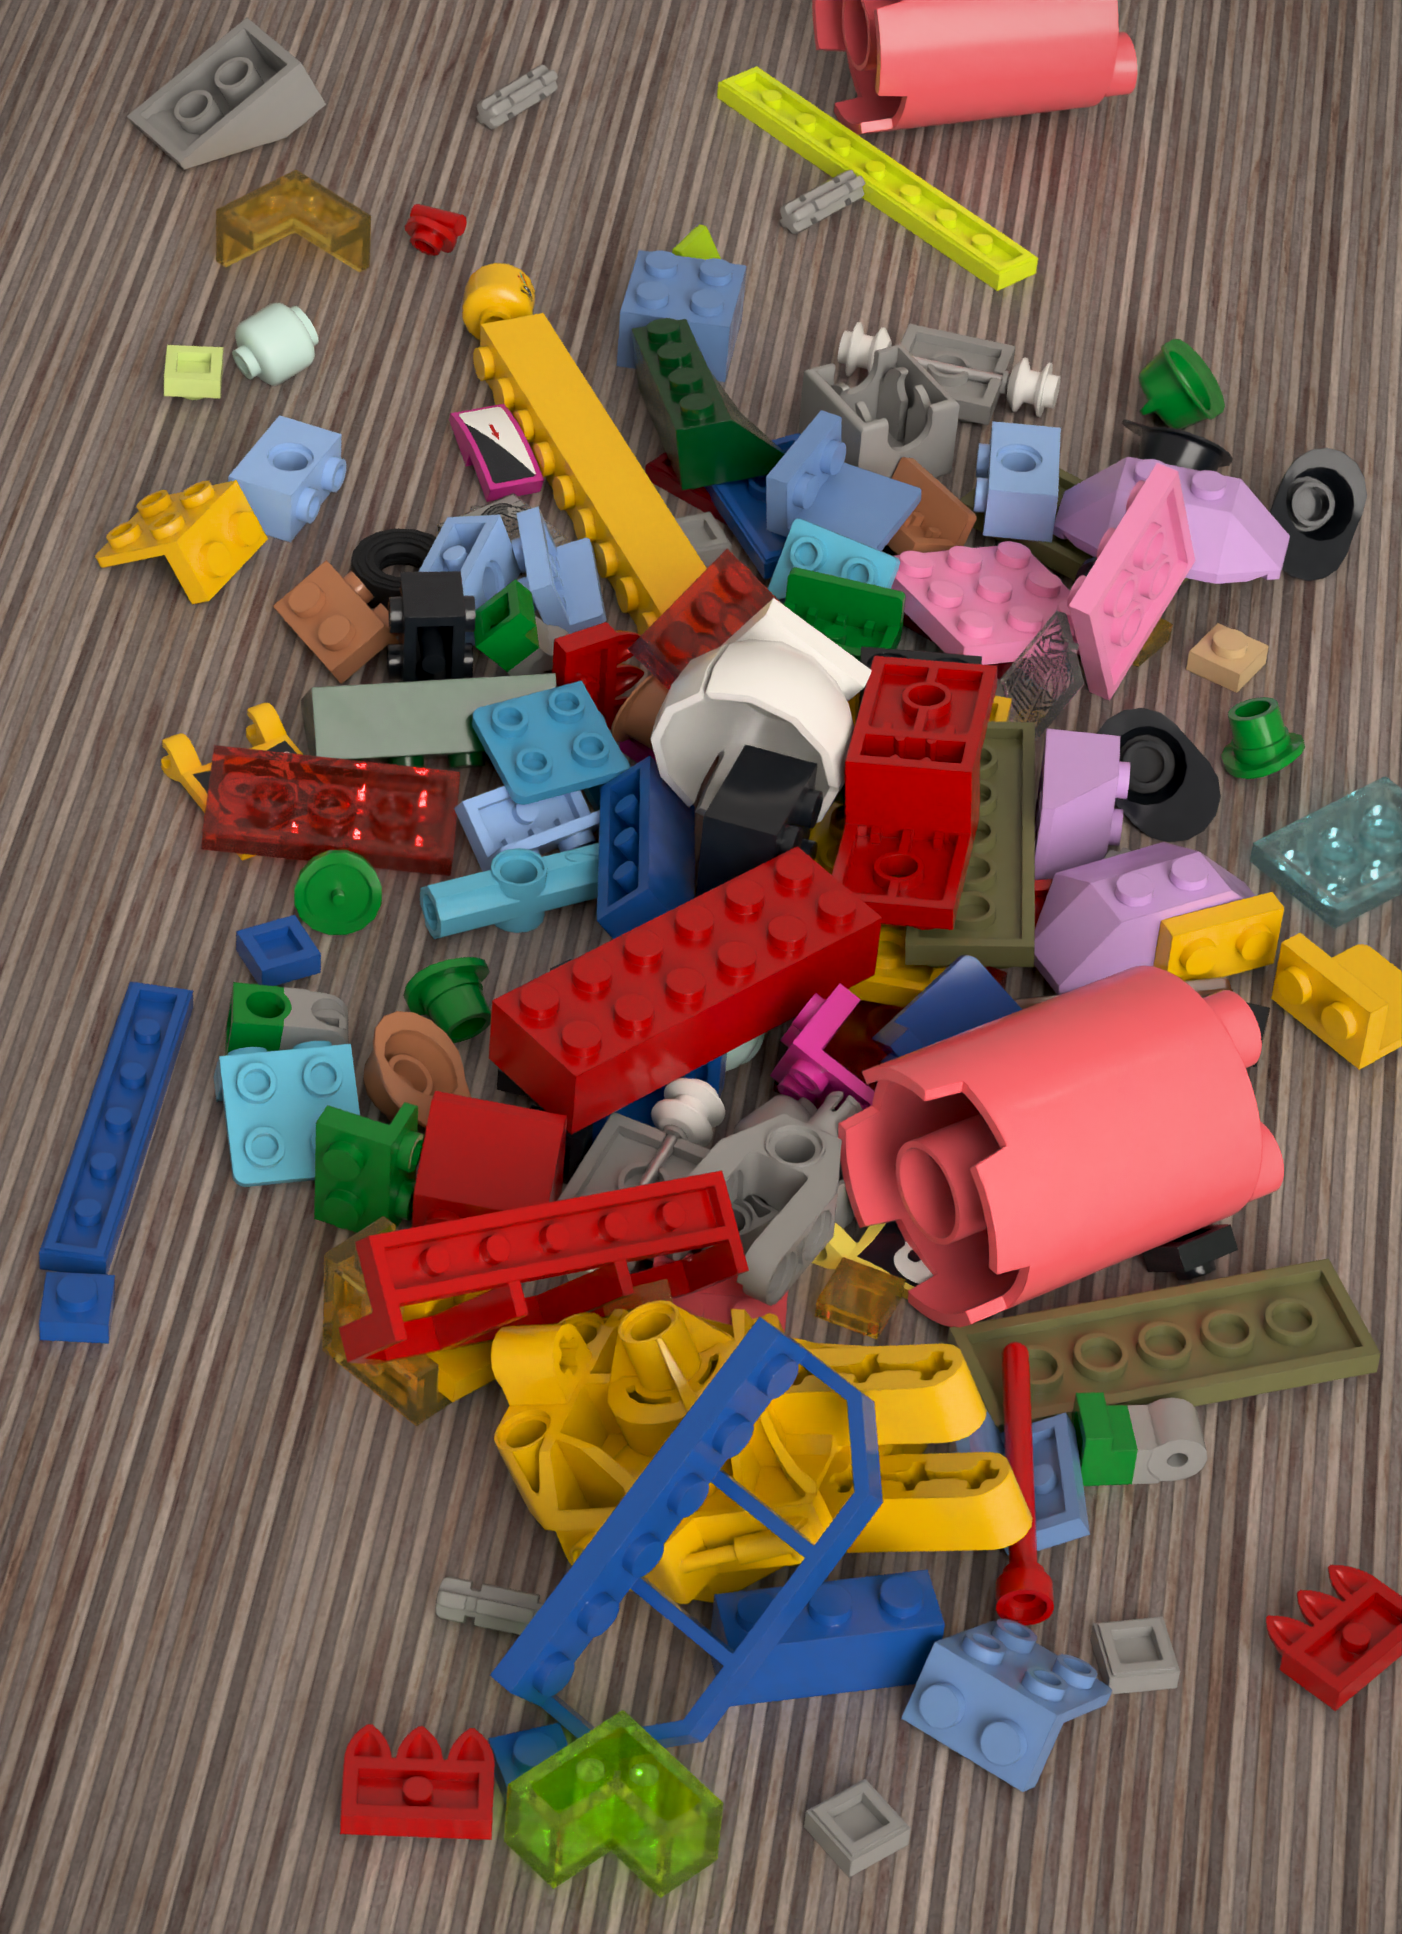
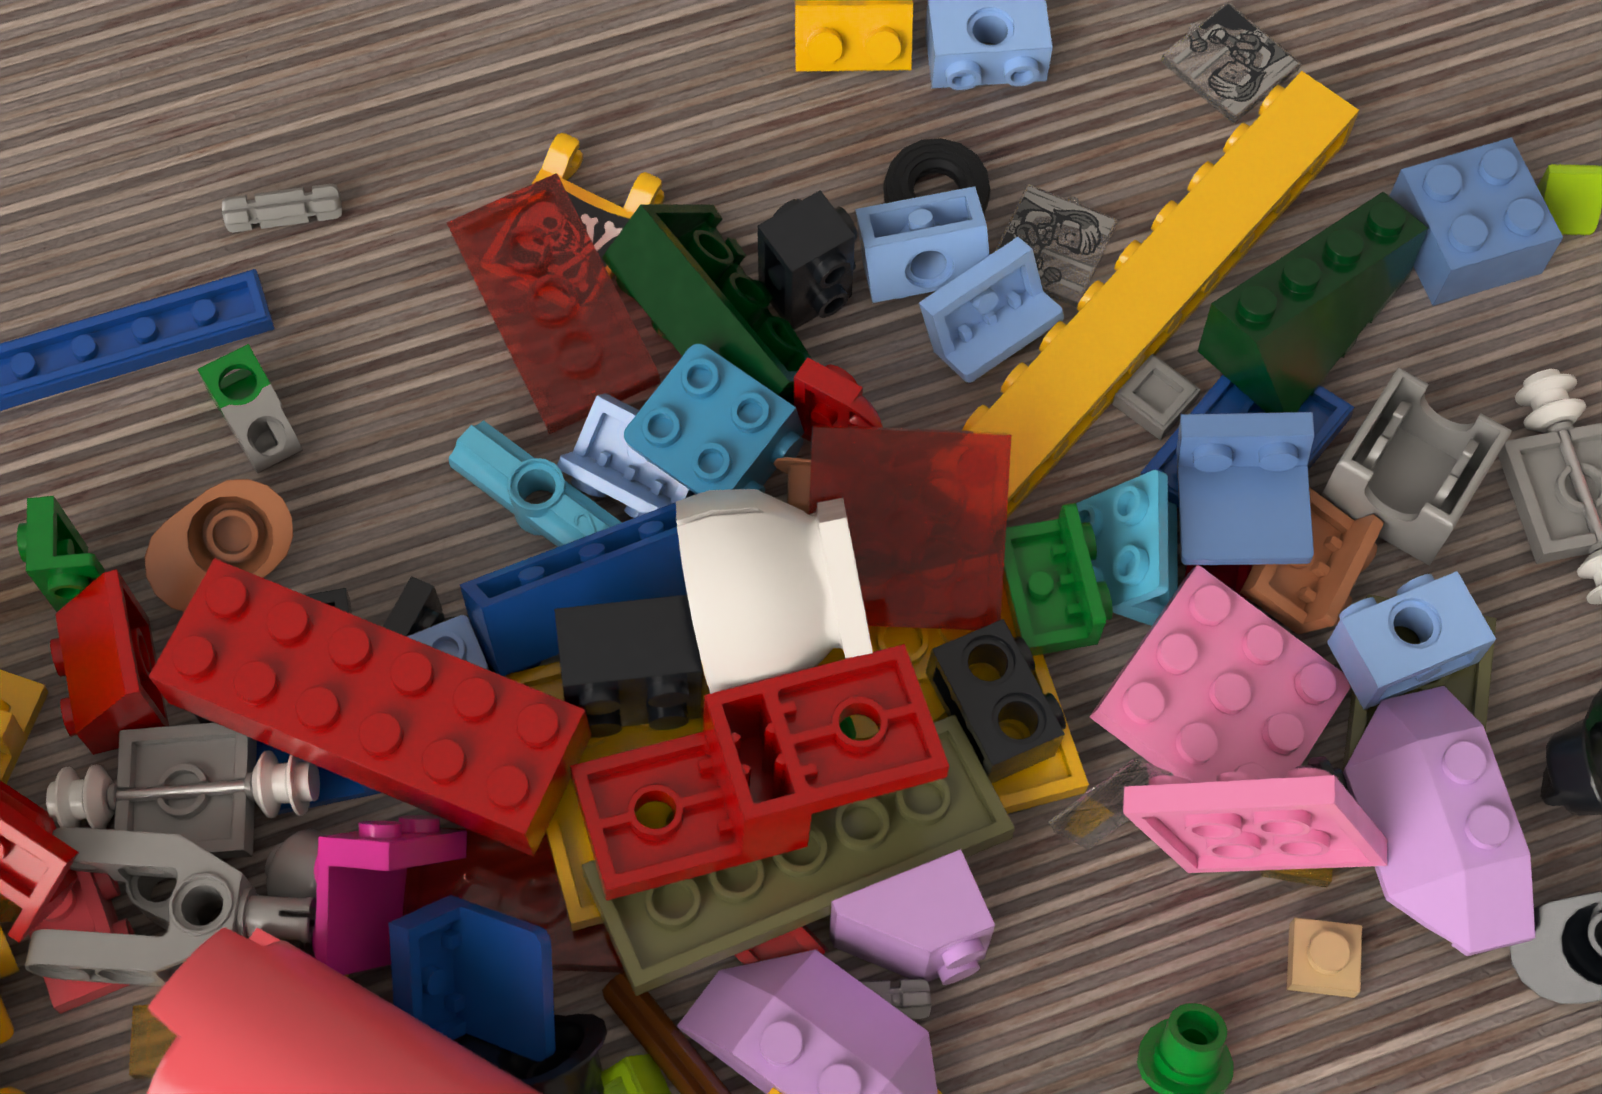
camera: 65 degrees right, 25 degrees up
medium azure bracket [213,1041,360,1187] -> none
blue plate [236,915,321,986] -> none
nougat bracket [273,560,399,684] -> none
green piece [294,850,382,935] -> none
green piece [403,957,491,1043] -> none
slope [449,404,544,502] -> none
yellow head [462,263,535,340] -> none
green leg [474,579,569,676] -> none
black piece [1096,708,1221,843] -> none
none -> light grey axle [222,183,342,233]
none -> piece [1161,1,1301,124]

